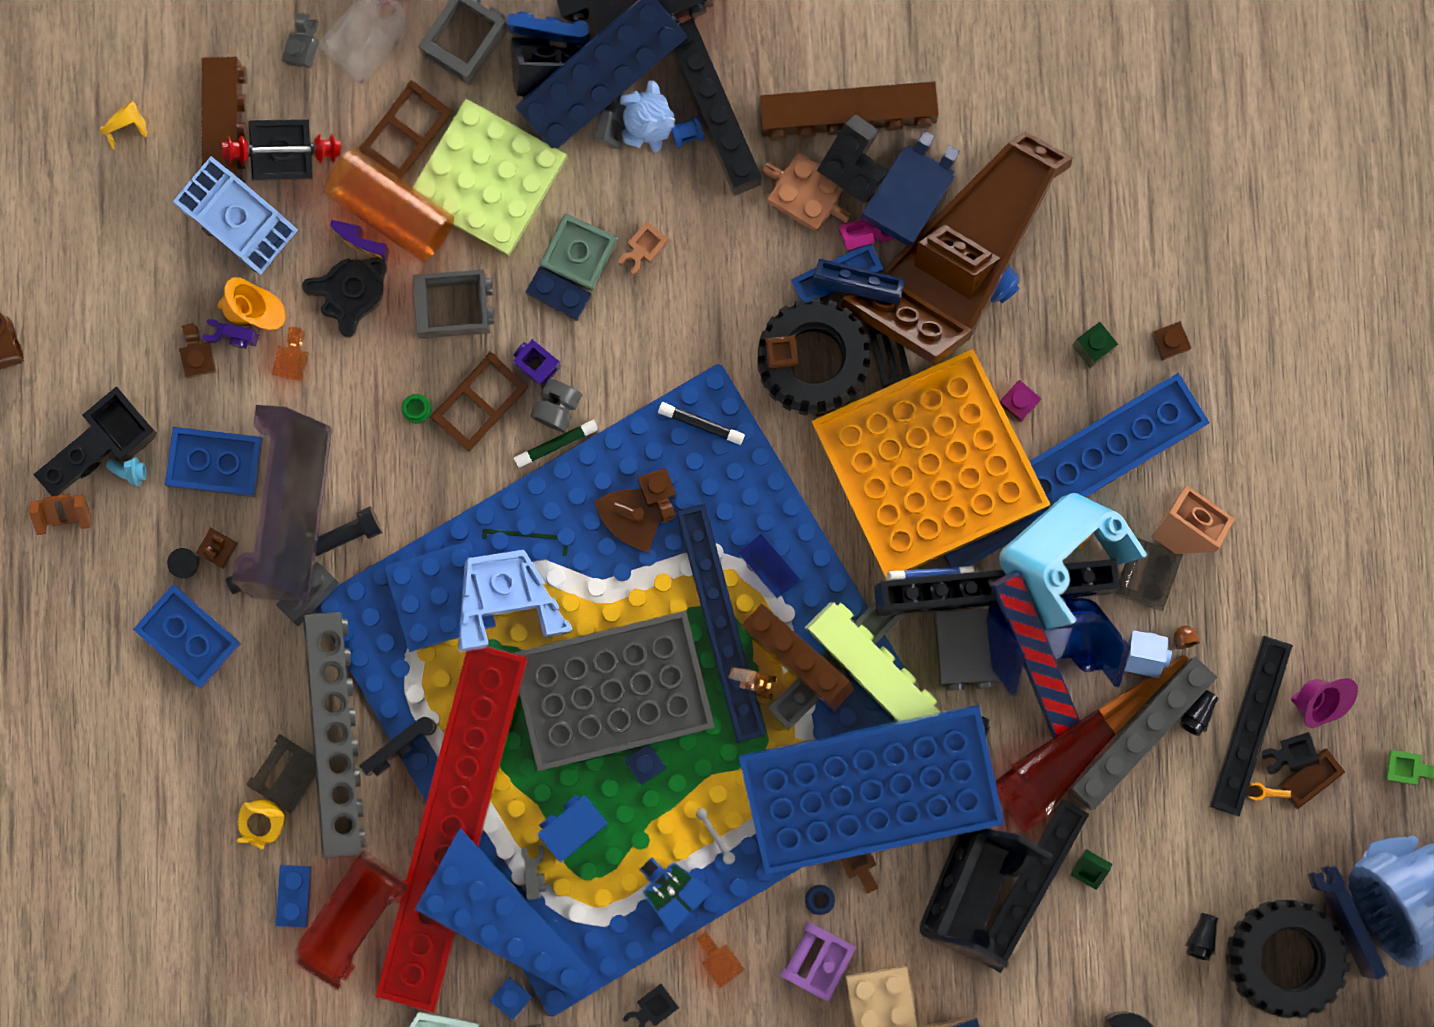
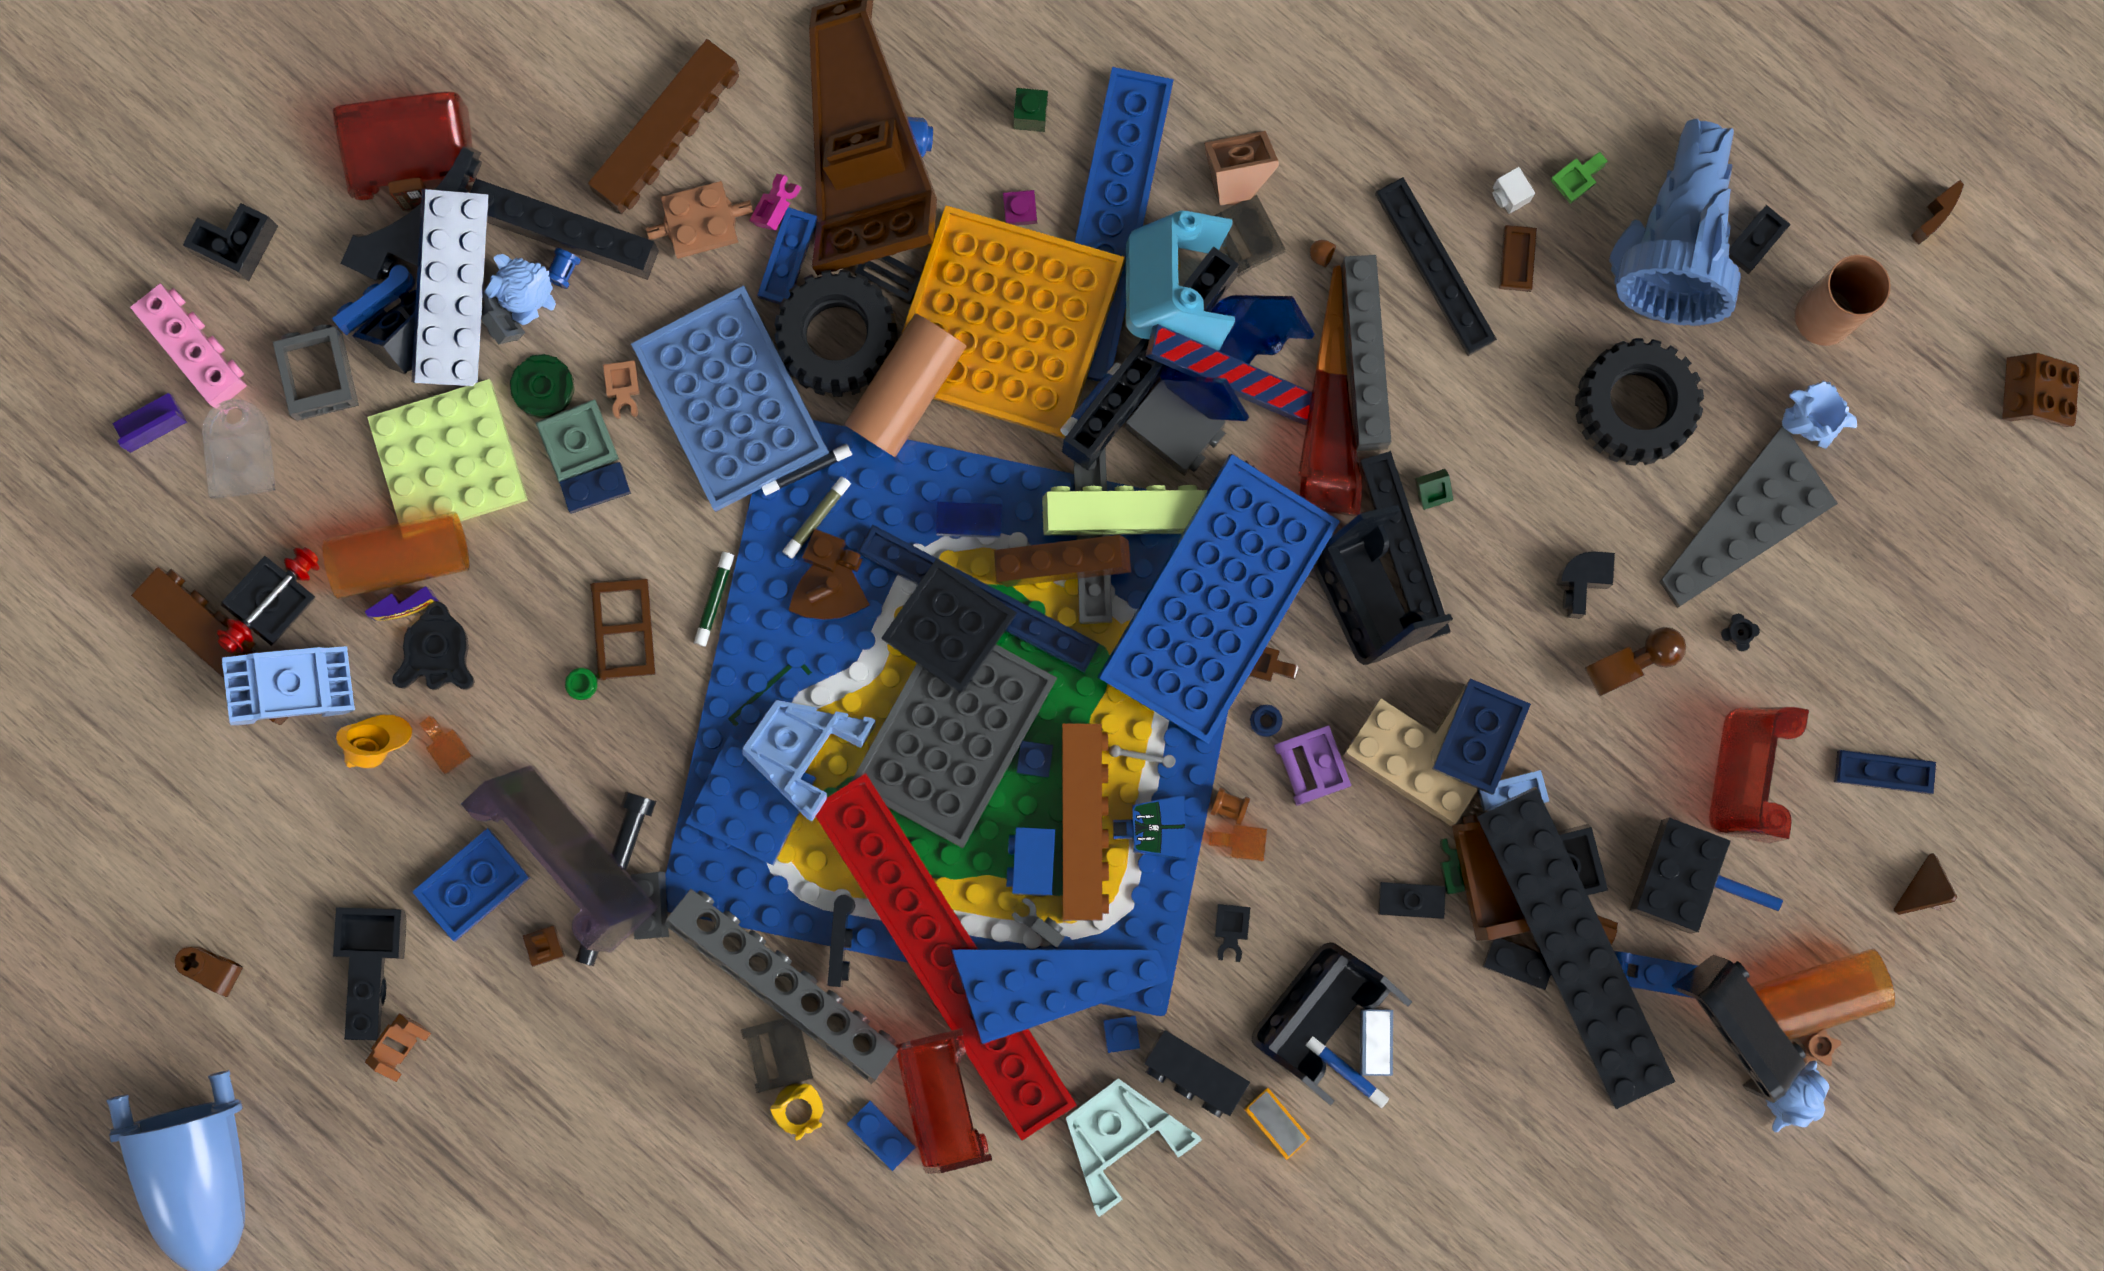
camera: 50 degrees left, 0 degrees up
yellow piece [99,101,148,150] -> none
medium azure plate [106,457,147,487] -> none
blue plate [133,584,242,689] -> none
black tile [167,548,199,579] -> none
reddish brown plate [179,323,216,378] -> none
dark purple plate [202,319,259,349] -> none
dark grey plate [281,13,319,68] -> none
reddish brown window [358,80,453,181] -> none
dark grey window [413,269,495,339] -> none
dark purple brick [513,339,561,389] -> none
dark grey wheel [530,378,582,432] -> none
clear orange plate [729,667,777,700] -> none
reddish brown tile [765,335,799,370] -> none
dark blue tile [812,259,905,305] -> none
black brick [816,115,889,204] -> none
dark blue tile [860,131,960,248] -> none
light blue brick [1123,630,1172,678] -> none
reddish brown plate [1151,321,1191,361] -> none
black cone [1179,690,1219,736] -> none
black cone [1185,913,1218,961] -> none
light orange hand [1247,782,1291,801] -> none
black plate [1261,732,1320,774] -> none
magenta piece [1291,678,1358,729] -> none
dark blue tile [1307,865,1388,980] -> none
none -> dark green tile [510,354,575,418]
none -> medium blue plate [631,286,829,512]
none -> olive bar [782,476,851,559]
none -> nougat piece [844,313,967,458]
none -> black plate [881,558,1017,694]
none -> dark orange brick [1062,724,1109,921]
none -> dark orange bush [1210,787,1250,825]
none -> white plate [1493,167,1535,214]

